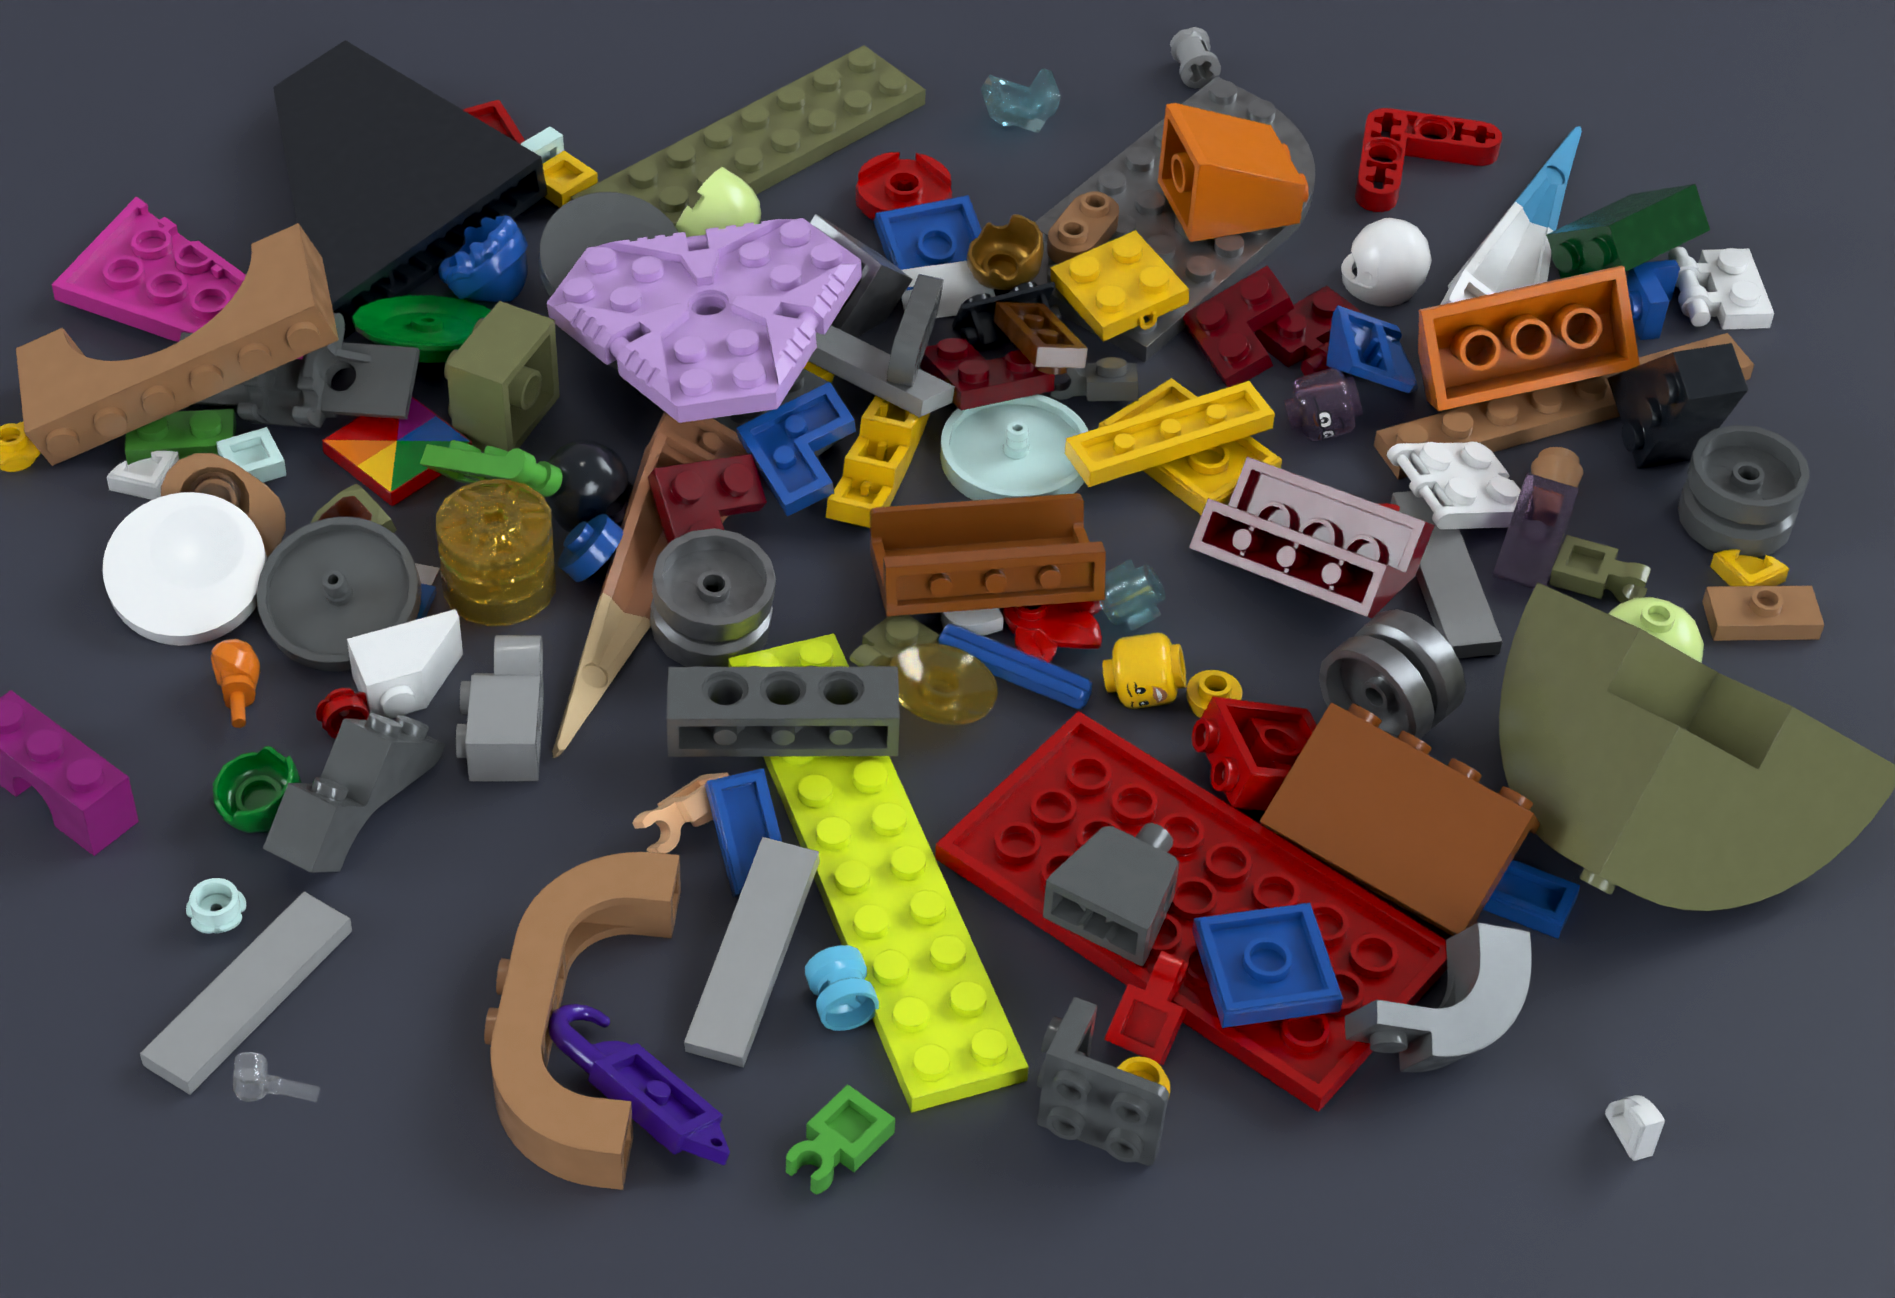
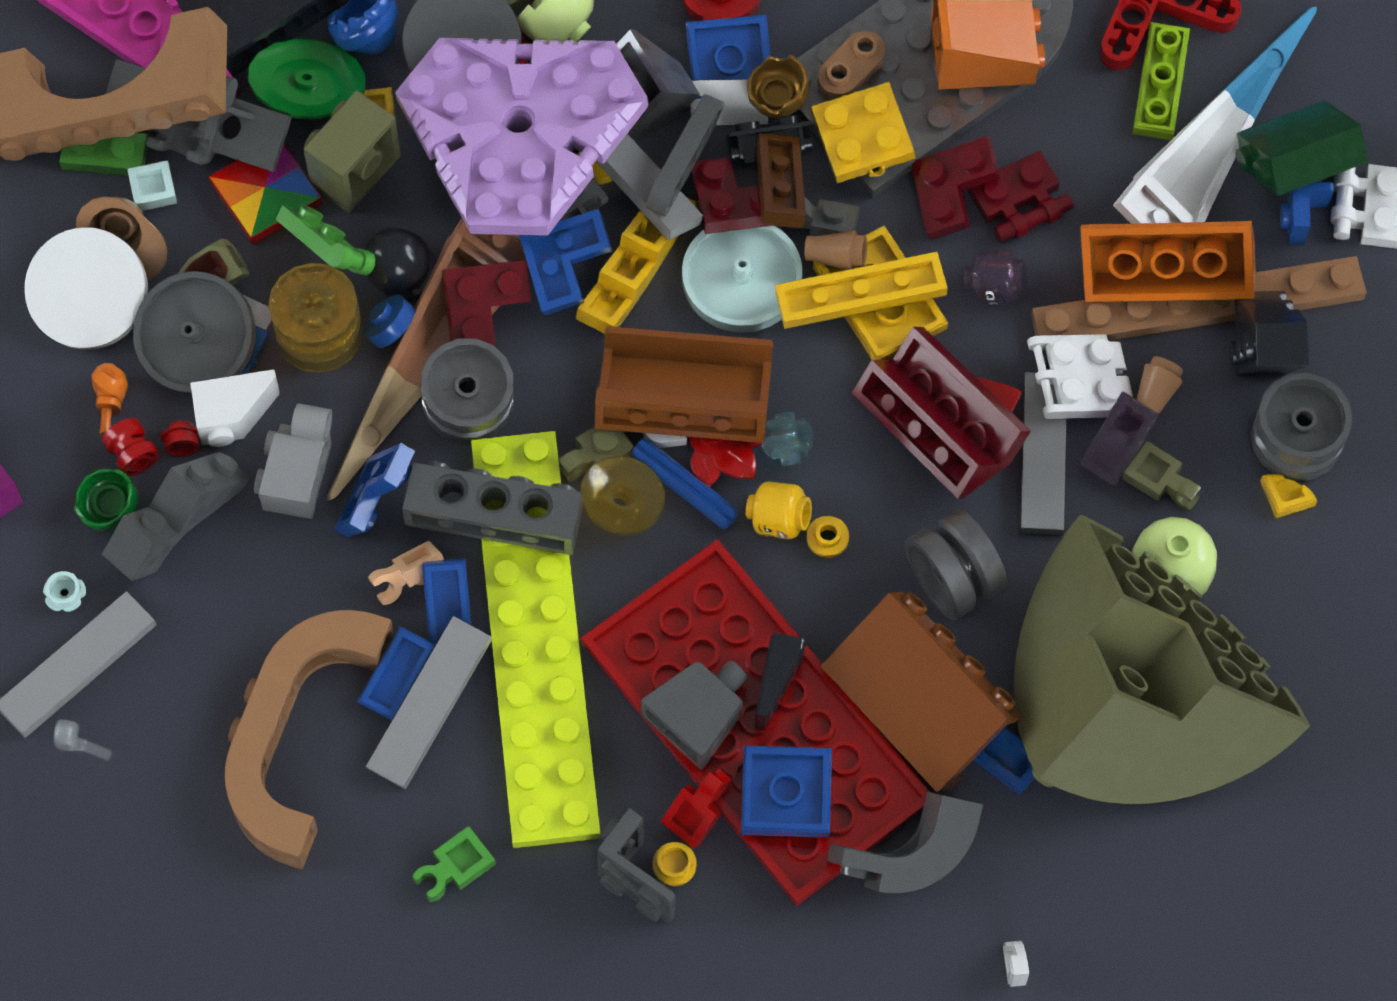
camera: 15 degrees right, 20 degrees up
white tile [107,451,180,500] -> none
dark purple plate [547,1004,730,1165] -> none
medium azure wheel [805,945,879,1031] -> none
red plate [1192,696,1317,811] -> none
blue slope [1326,306,1418,394] -> none
white helmet [1341,218,1432,307] -> none
medium nougat plate [1702,586,1824,641] -> none
none -> red wheel [102,418,160,477]
none -> blue plate [334,443,415,538]
none -> blue tile [357,626,436,721]
none -> black slope [755,633,806,730]
none -> medium nougat cone [804,230,867,270]
none -> lime tile [1132,22,1190,141]

